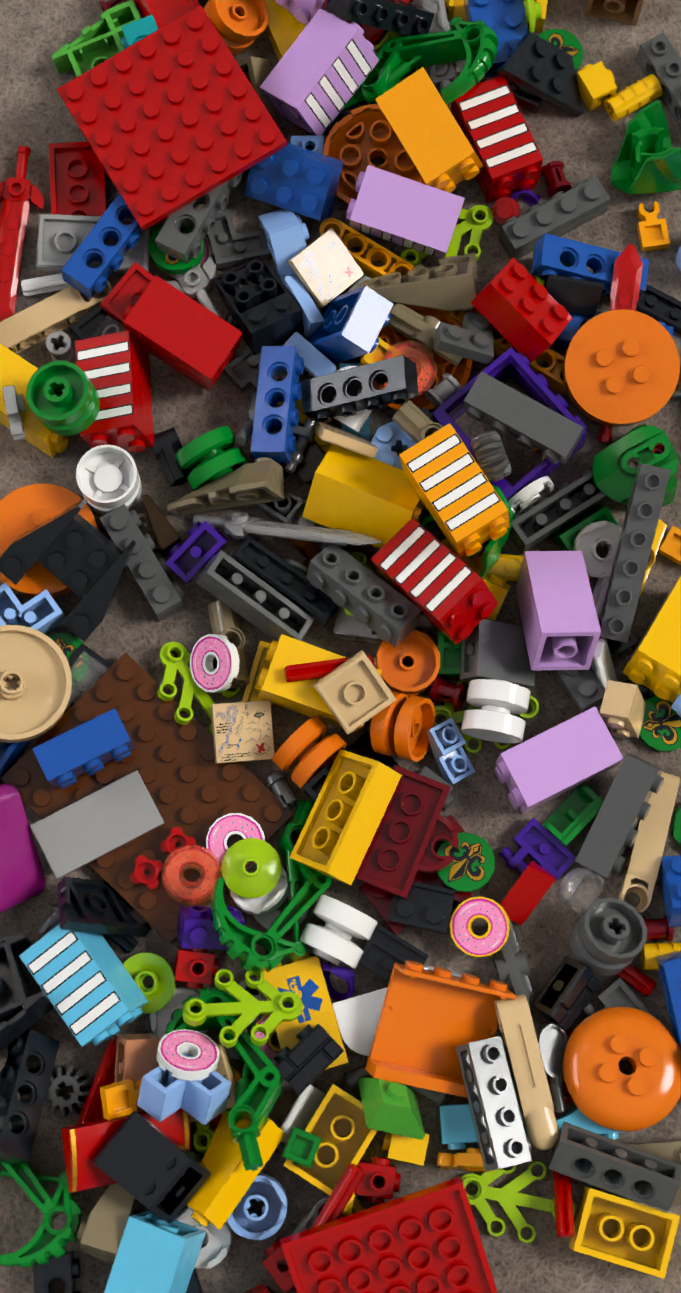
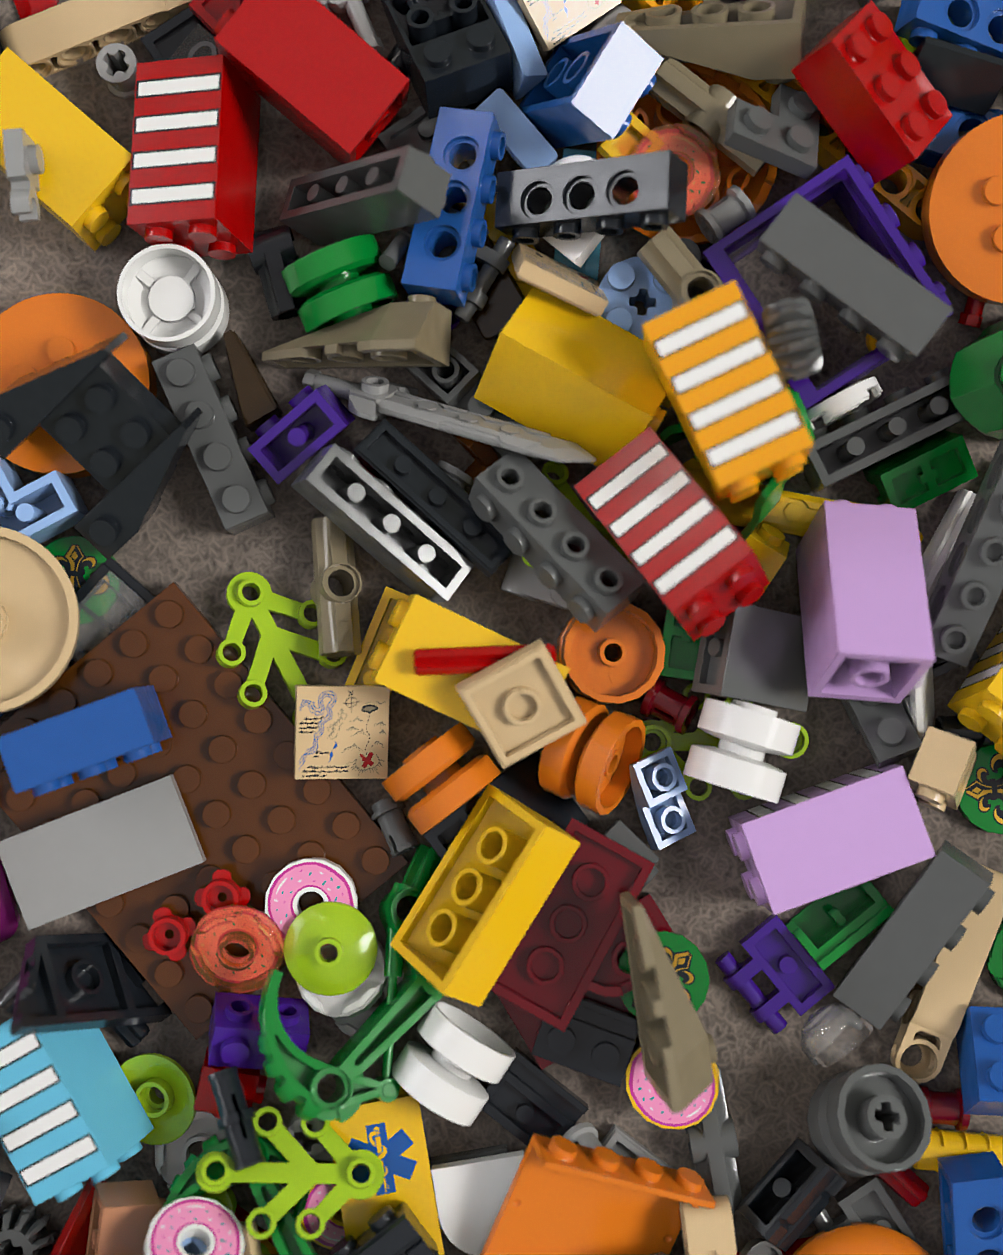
camera: 10 degrees right, 10 degrees up
green wheel [26,361,100,436] -> none
tile [190,634,240,693] -> none
dark purple piece [320,961,356,1001] -> none
red slope [500,861,556,925] -> none
white tile [573,521,622,579] -> none
none -> black pin [207,1066,266,1172]
none -> dark grey brick [279,145,451,247]
none -> dark tan wedge [619,892,717,1114]

